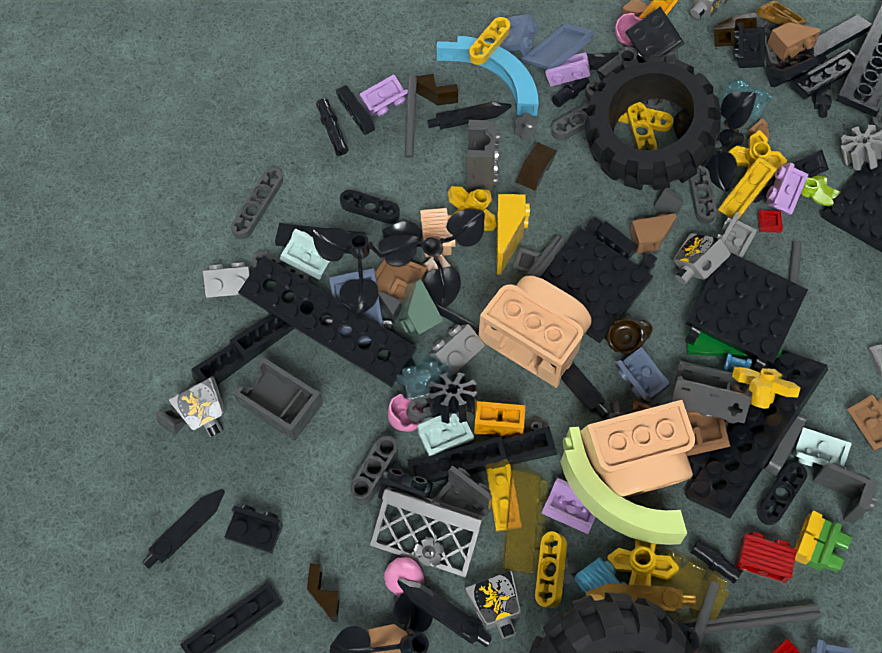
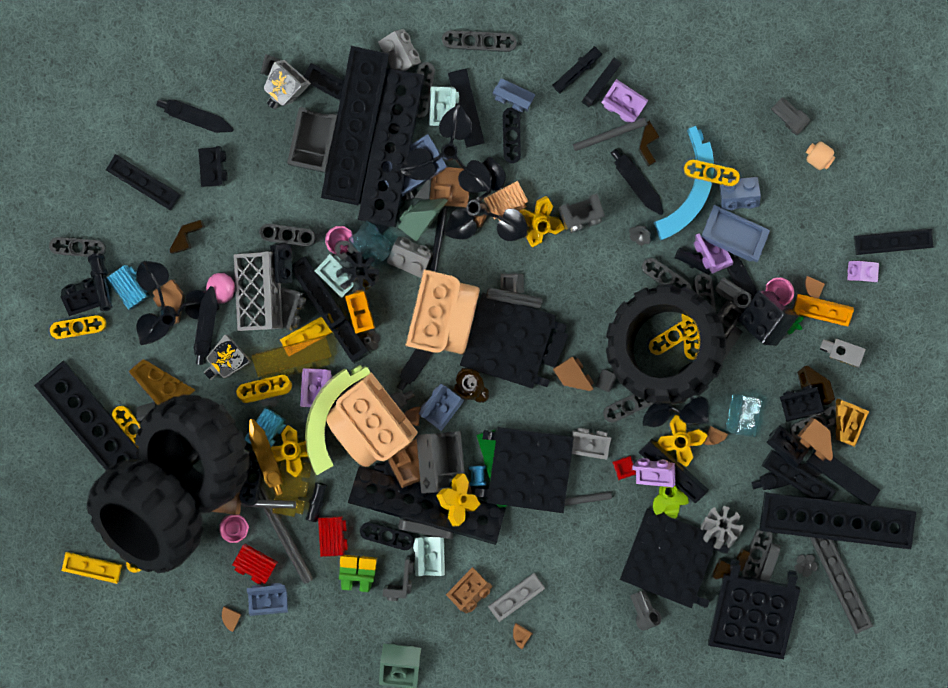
camera: 65 degrees right, 25 degrees up
plant [413,536,445,567] -> none
yellow slope [497,194,530,275] -> none
dark brown slope [516,142,557,191] -> none
light grey torso [674,233,731,284] -> none
yellow tile [718,156,777,220] -> none
none -> black plate [321,46,389,205]
none -> sand blue bracket [493,79,535,112]

